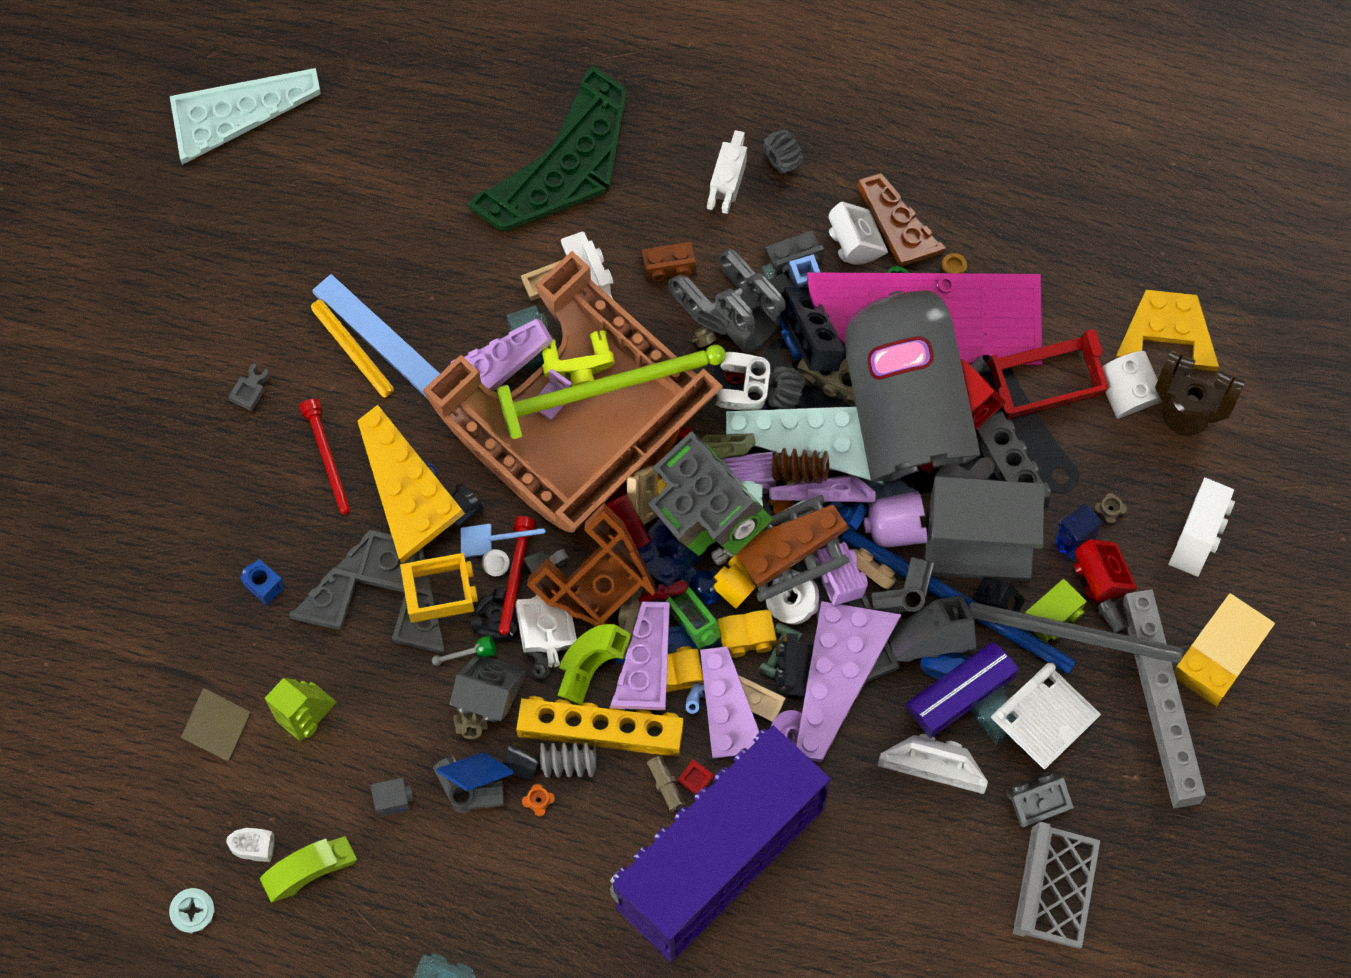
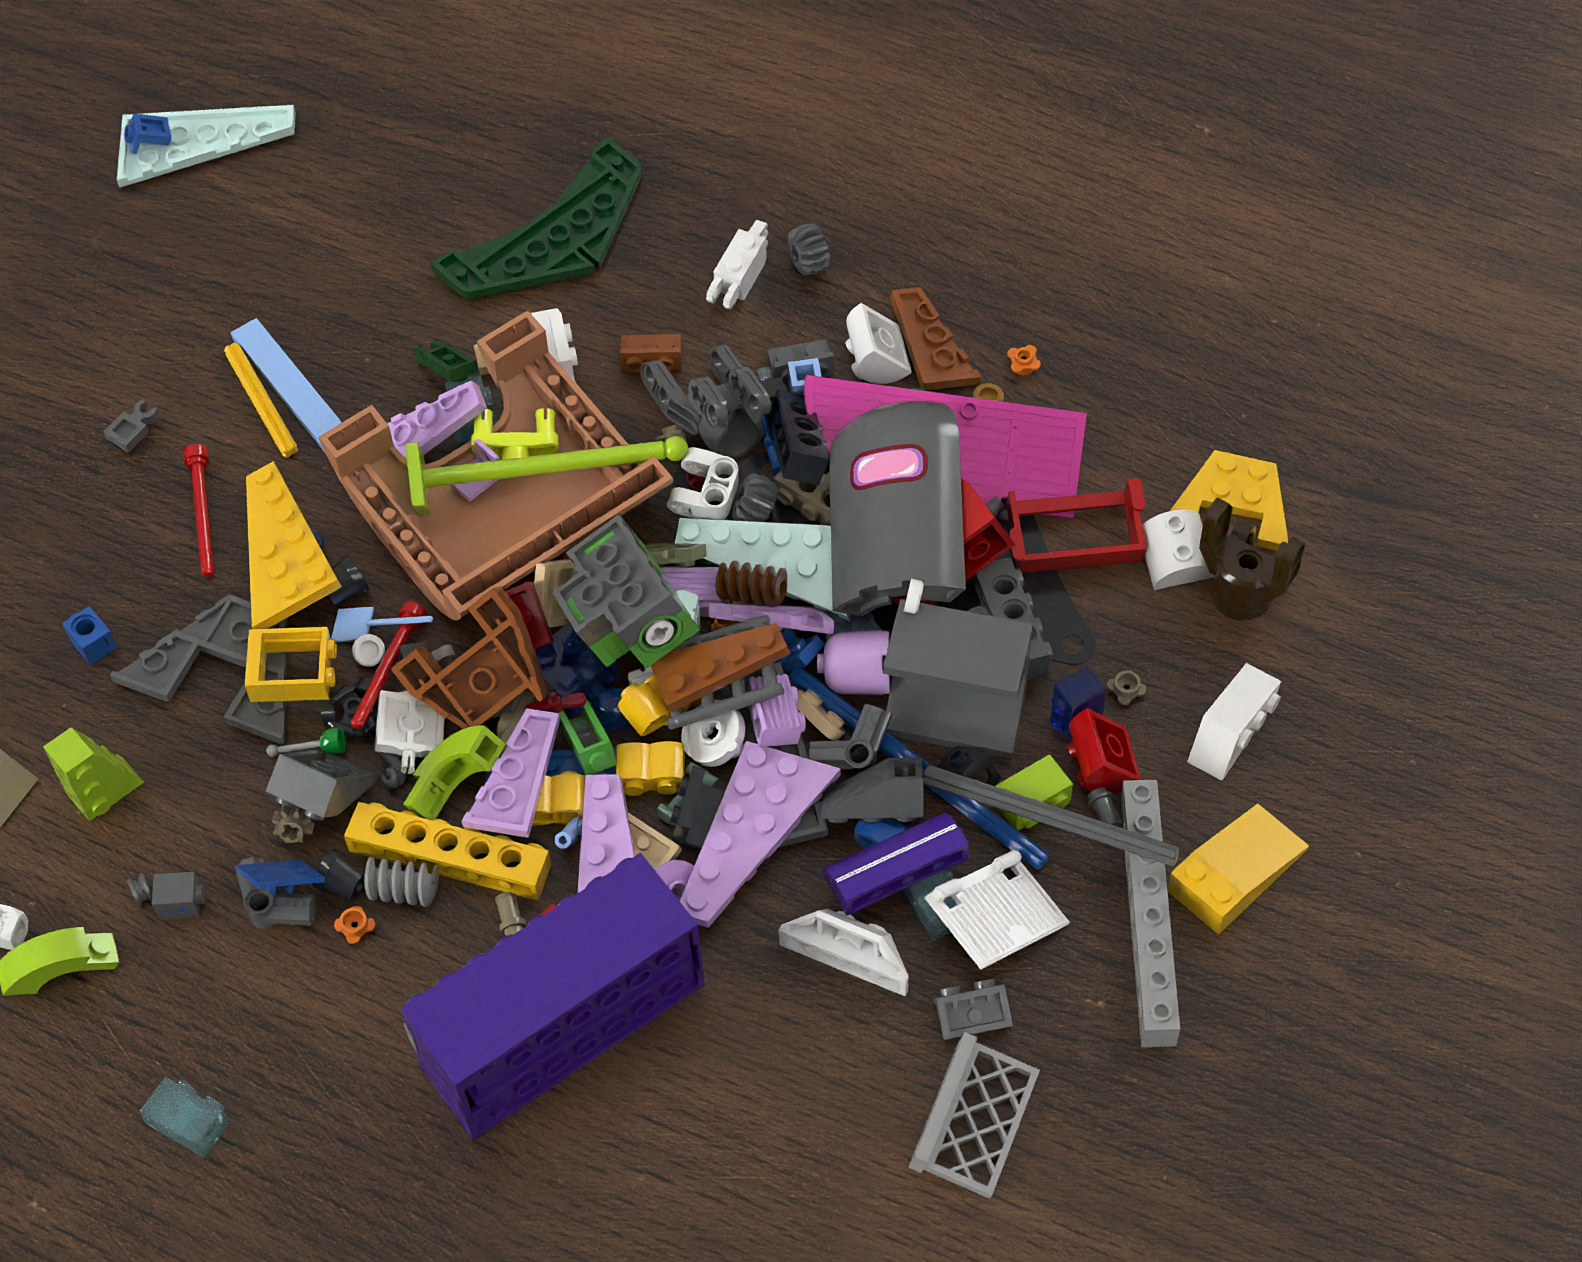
camera: 10 degrees right, 10 degrees down
none -> blue bracket [124,113,172,154]
none -> dark grey bush [127,873,152,907]
none -> dark green hinge [414,339,478,382]
none -> white tile [904,578,924,614]
none -> orange plate [1007,345,1041,375]

